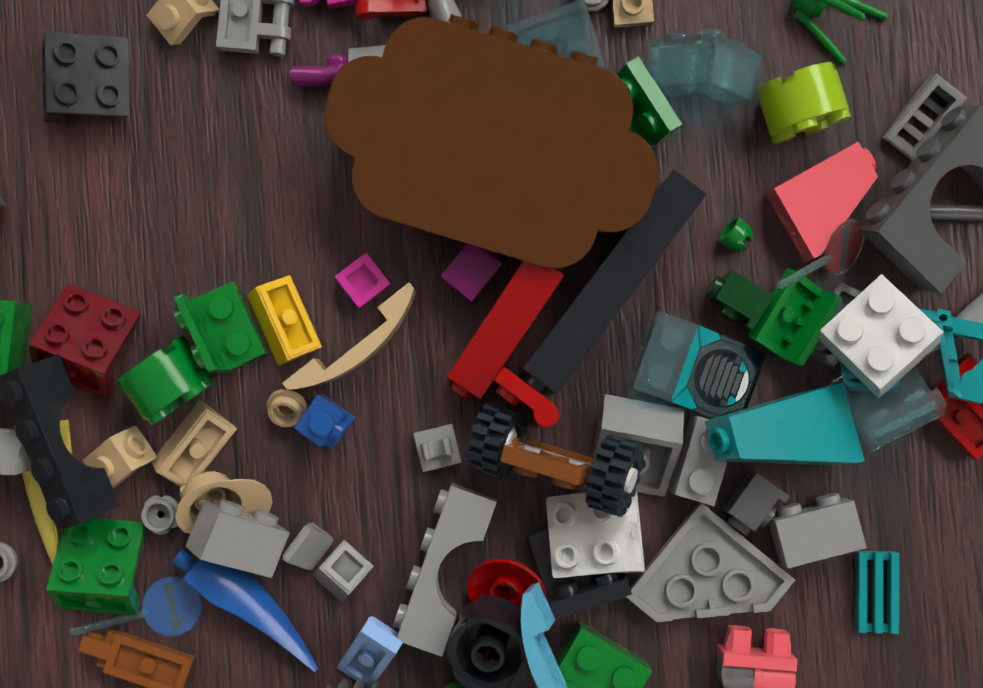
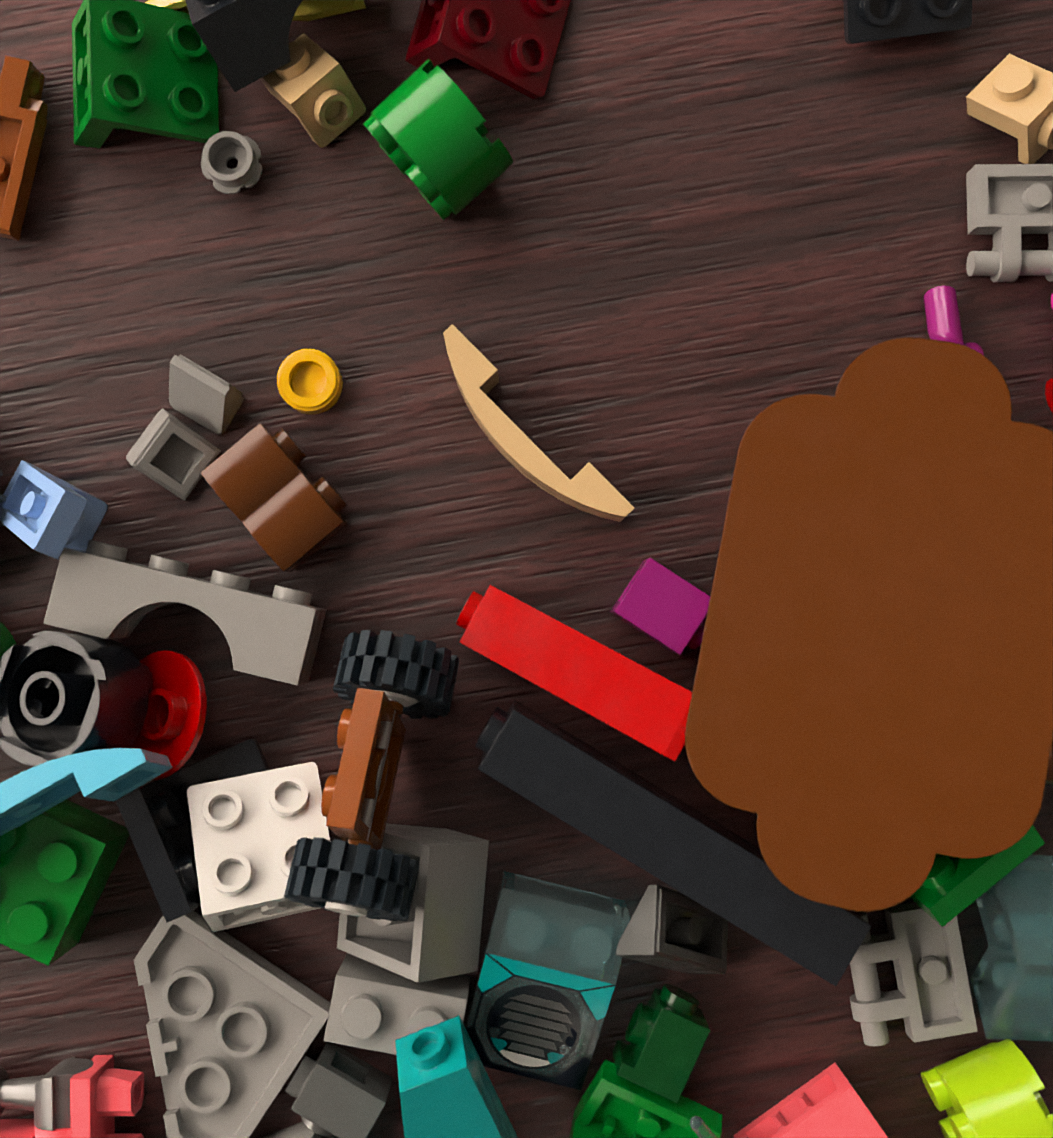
camera: 80 degrees right, 0 degrees up
clear light blue piece [69,576,202,636] -> none
tan slope [152,400,237,487] -> none
blue piece [172,549,318,672] -> none
green bracket [173,281,268,374] -> none
tan piece [175,471,273,534] -> none
light grey brick [186,499,290,578] -> none
yellow slope [247,275,322,366] -> none
tan plate [267,389,307,427] -> none
blue brick [294,394,356,450] -> none
dark pink plate [335,253,391,309] -> none
light grey tile [413,423,462,472] -> none
red plate [494,367,559,427] -> none
green hinge [718,217,753,252] -> none
none -> reddish brown brick [200,423,348,572]
none -> yellow tile [277,349,343,415]
none -> dark grey slope [616,885,728,974]
none -> light grey plate [850,902,978,1046]

